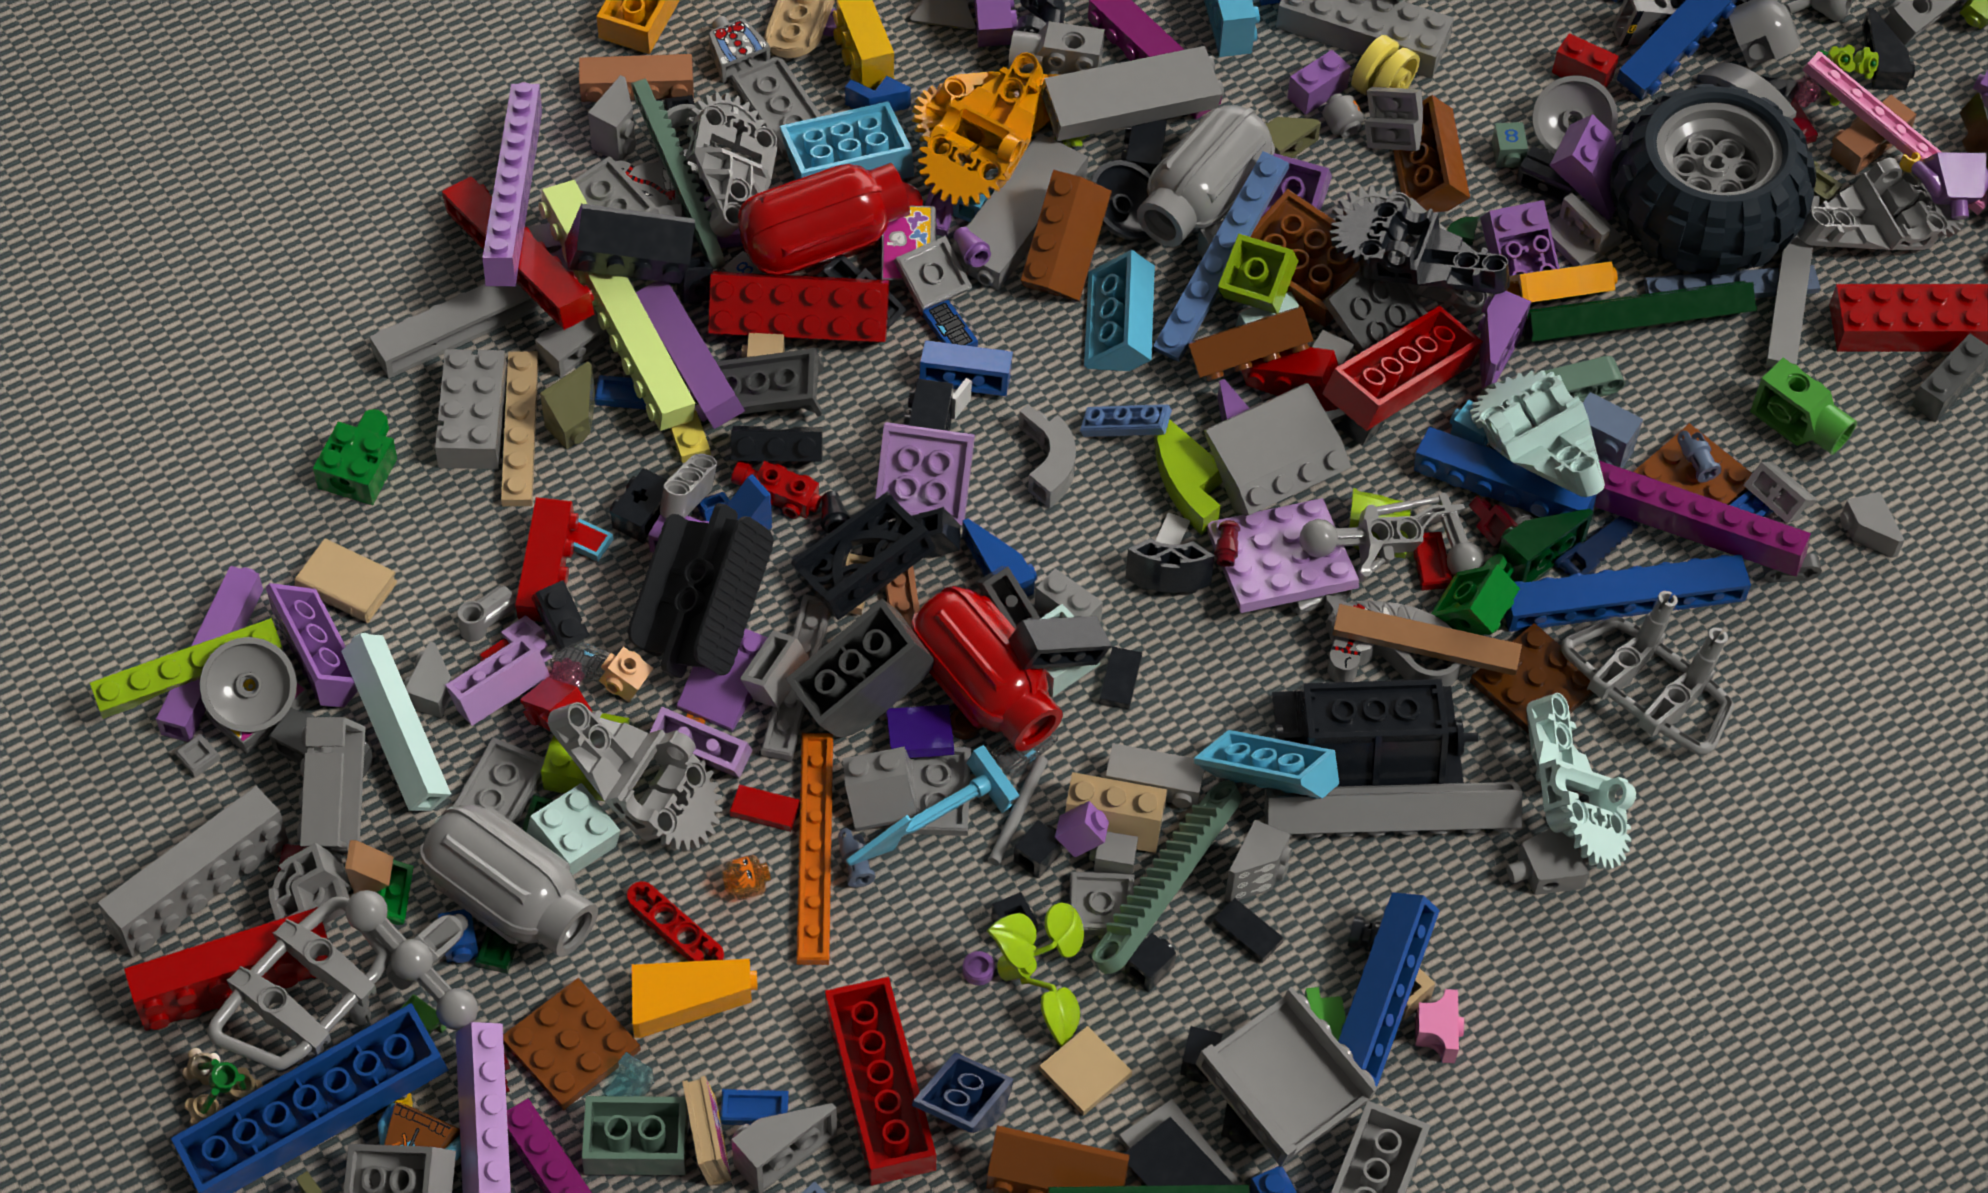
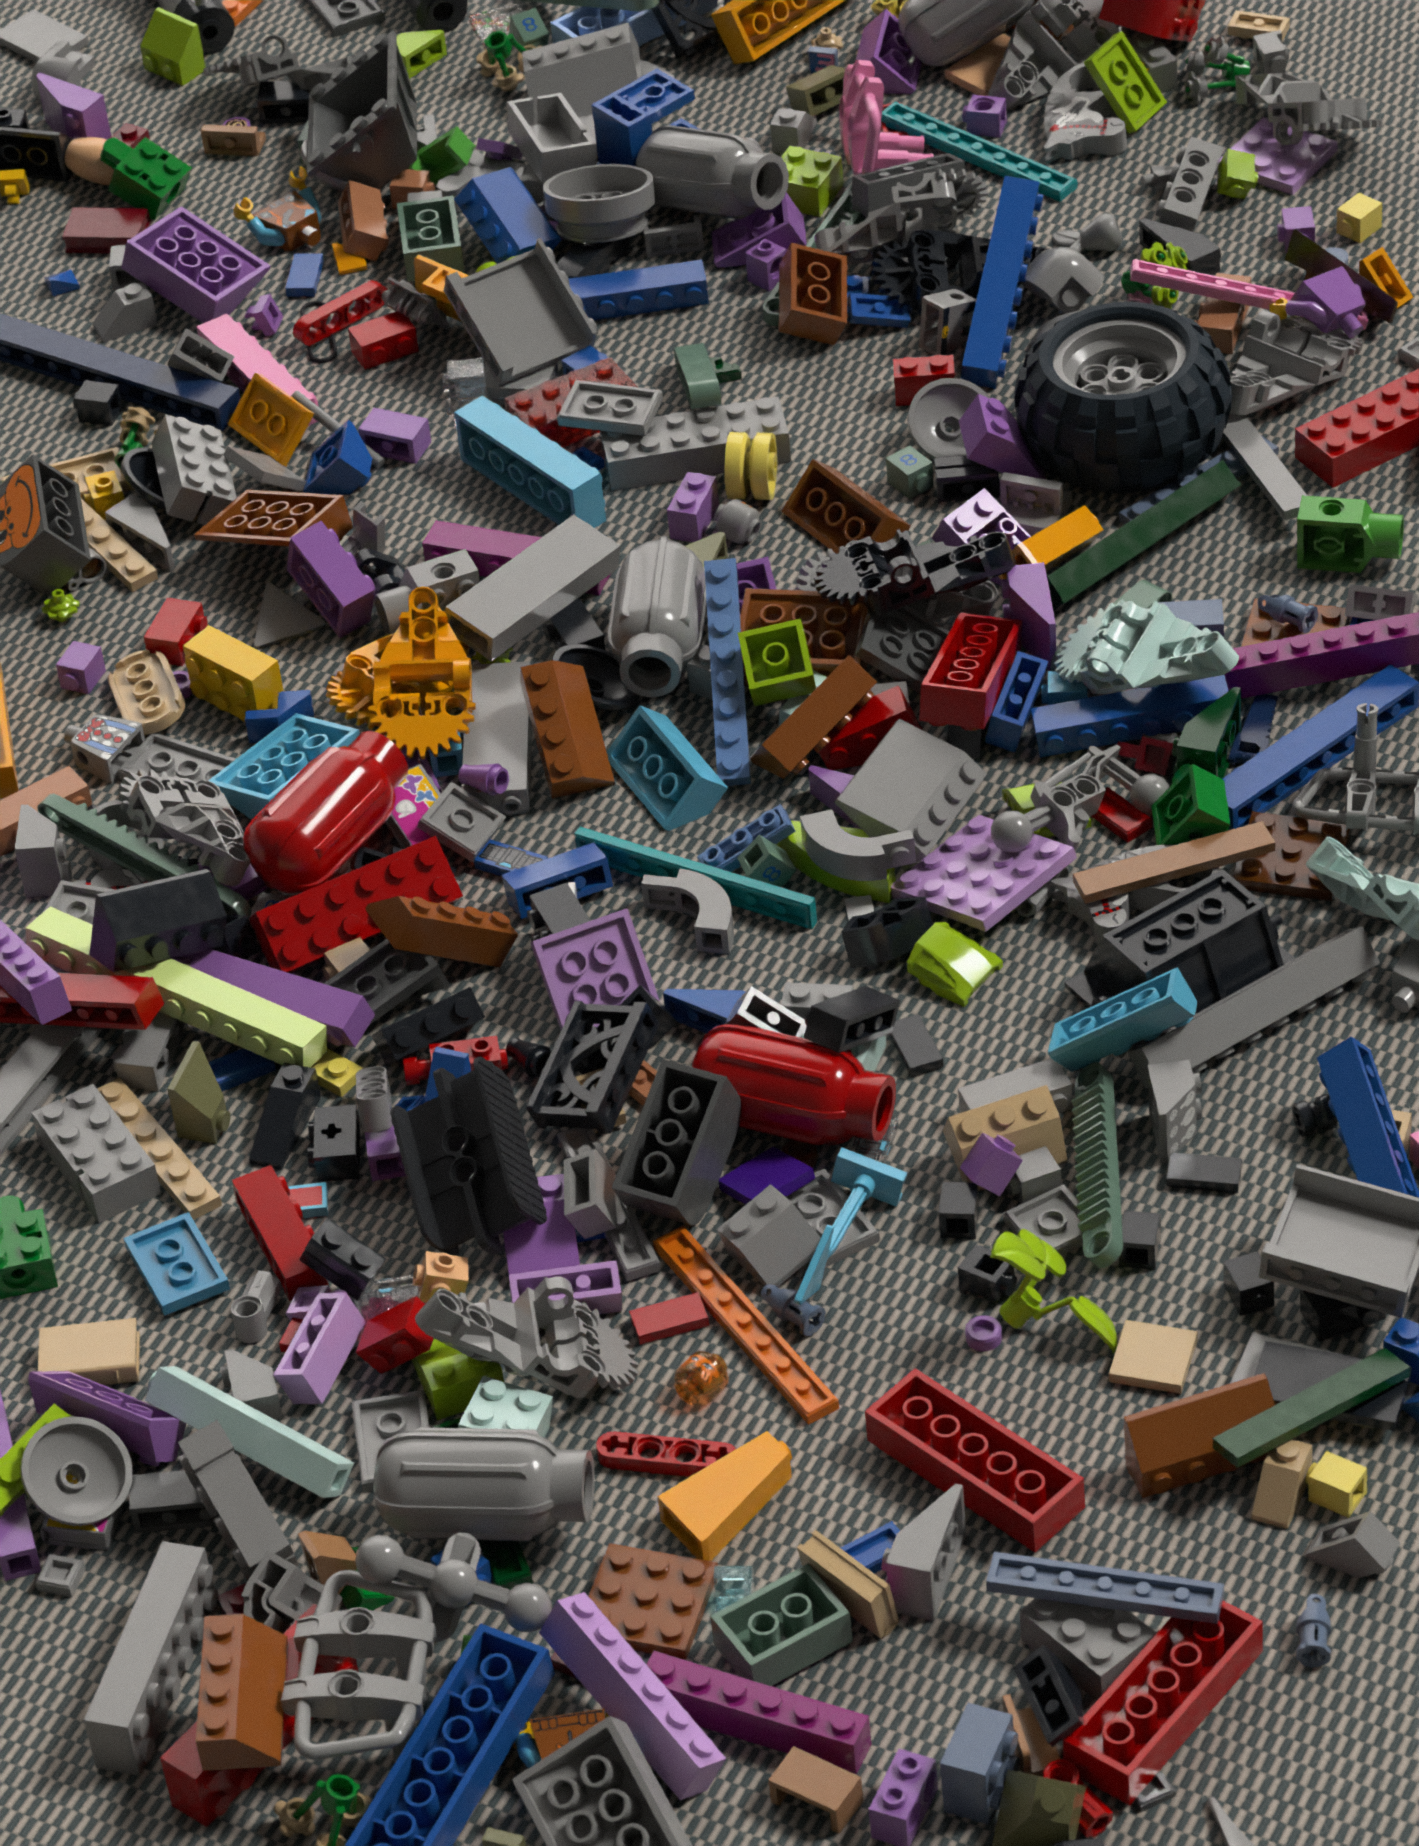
camera: 25 degrees left, 15 degrees down
dark blue slope [912,1052,1014,1133] -> none
light grey bar [988,755,1048,865] -> none
dark red arm [1214,520,1241,567] -> none
light grey slope [1364,87,1423,151] -> none
none -> dark azure plate [123,1212,230,1316]
none -> dark orange slope [196,1614,288,1771]
none -> black slope [249,1063,321,1170]
none -> dark orange slope [365,896,518,967]
none -> teal tile [574,826,817,929]
none -> sand green brick [737,835,797,887]
none -> light grey arch [800,809,916,881]
none -> lime slope [907,922,1003,1007]
none -> blue brick [984,651,1049,752]

